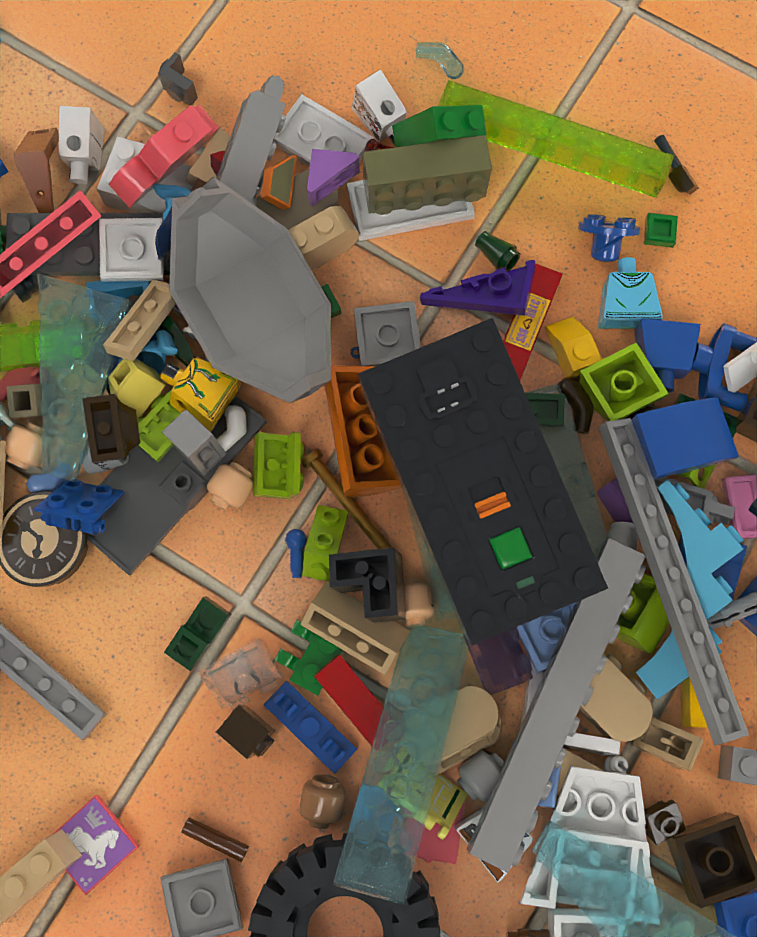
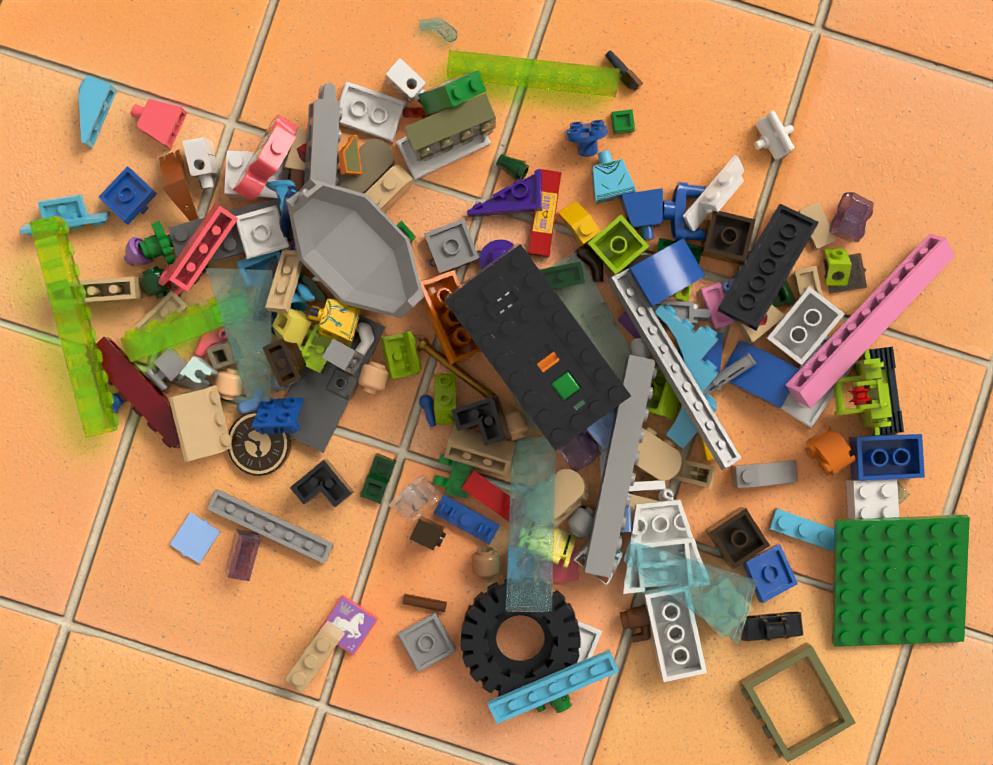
camera: 15 degrees left, 10 degrees up
dark grey bracket [158,52,198,106] -> none
medium lavender slope [307,149,360,207] -> none
dark brown bracket [644,800,686,845] -> none
none -> coral torso [130,99,188,150]
none -> black brick [290,459,354,507]

